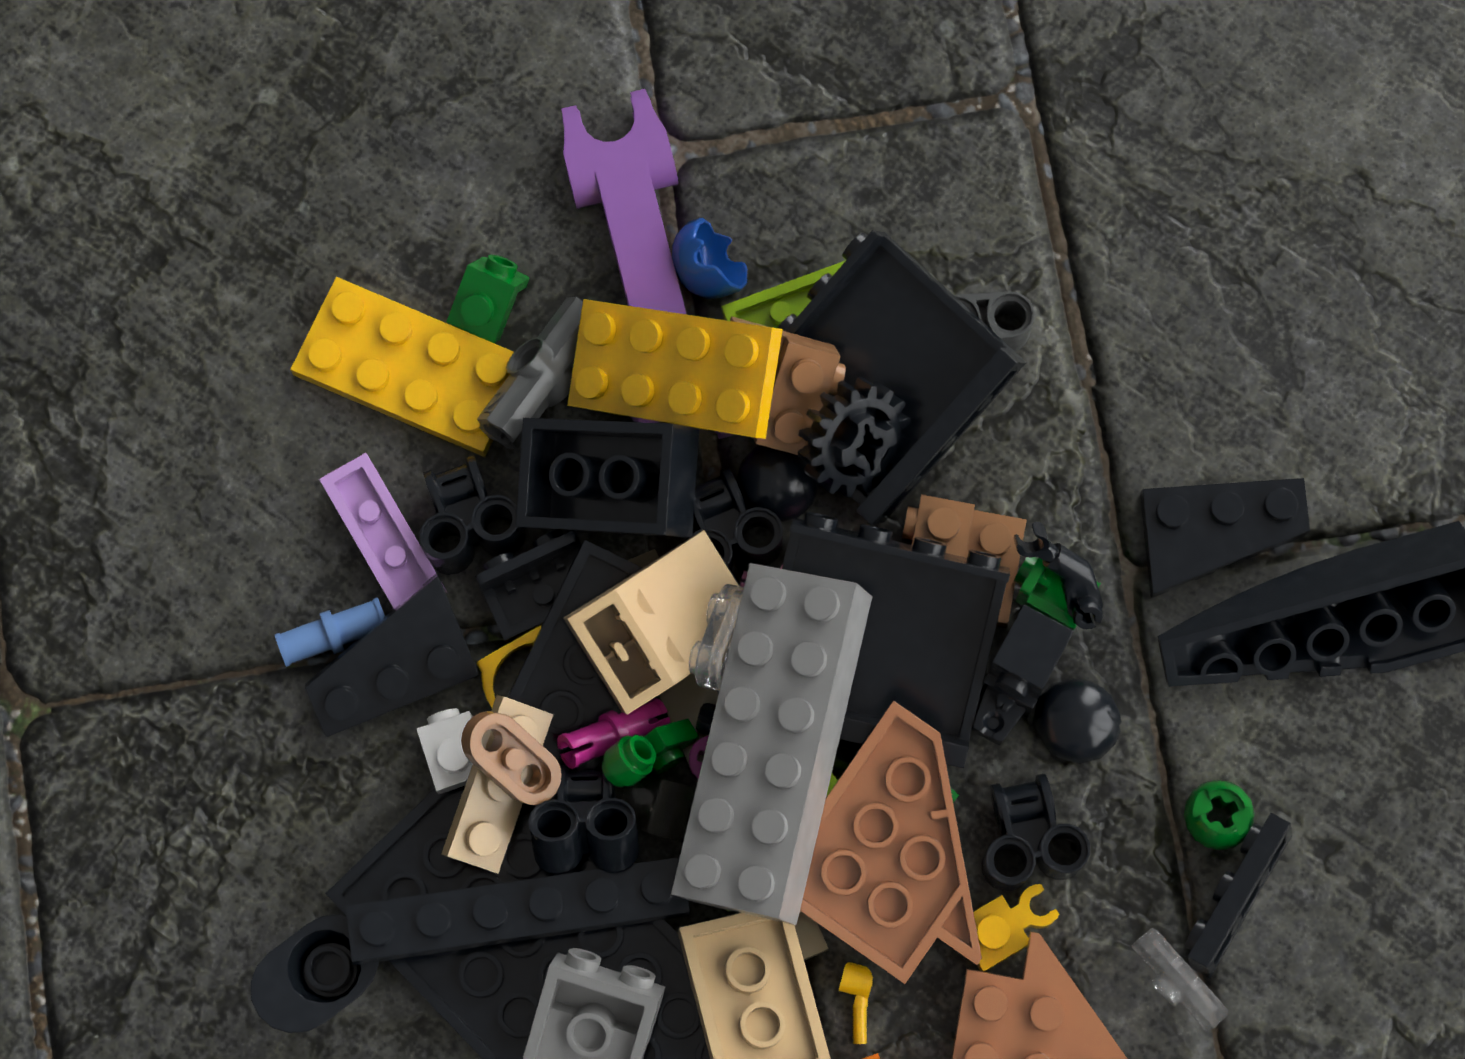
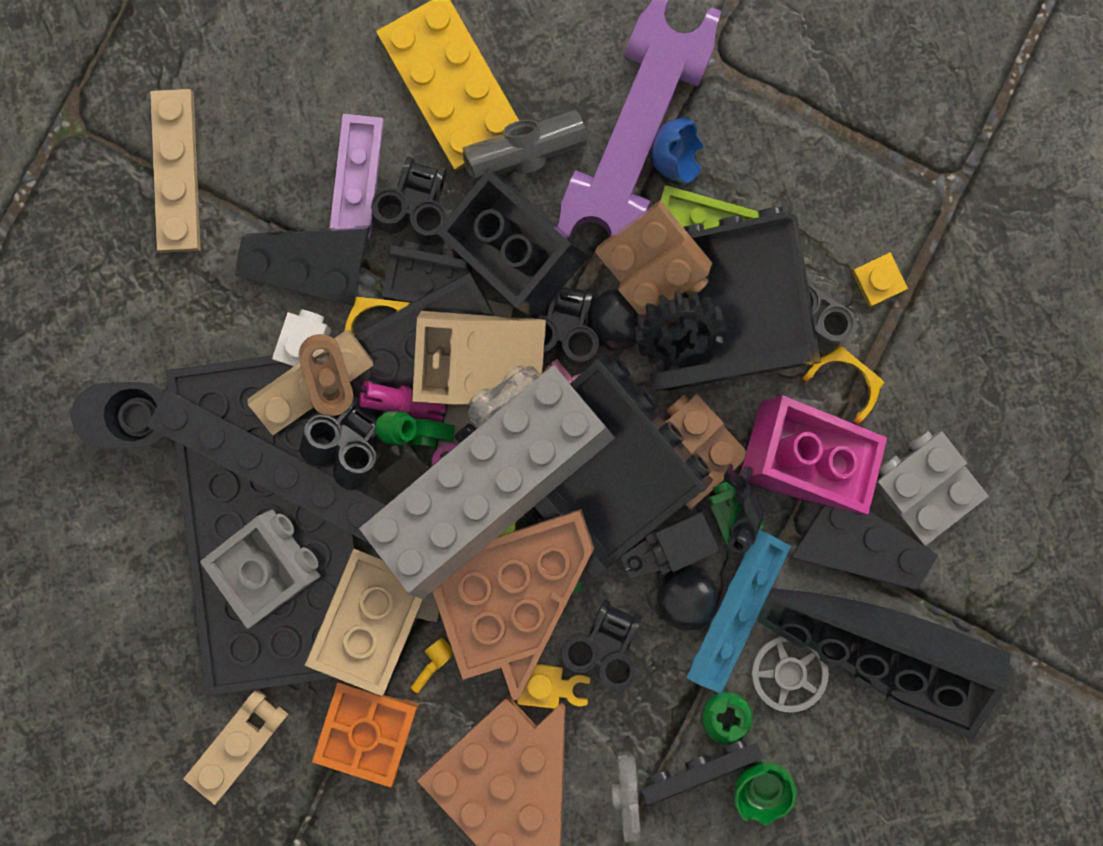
camera: 30 degrees right, 10 degrees up
medium blue pin [274,597,385,667] -> none
green bracket [446,255,530,343] -> none
yellow plate [567,299,783,439] -> none
none -> tan plate [150,89,201,253]
none -> dark azure plate [686,530,791,693]
none -> green hair [733,761,797,826]
none -> dark pink slope [740,395,887,515]
none -> light grey wheel [751,636,829,713]
none -> yellow cap [802,345,885,425]
none -> yellow plate [852,253,908,307]
none -> light grey plate [875,430,989,546]

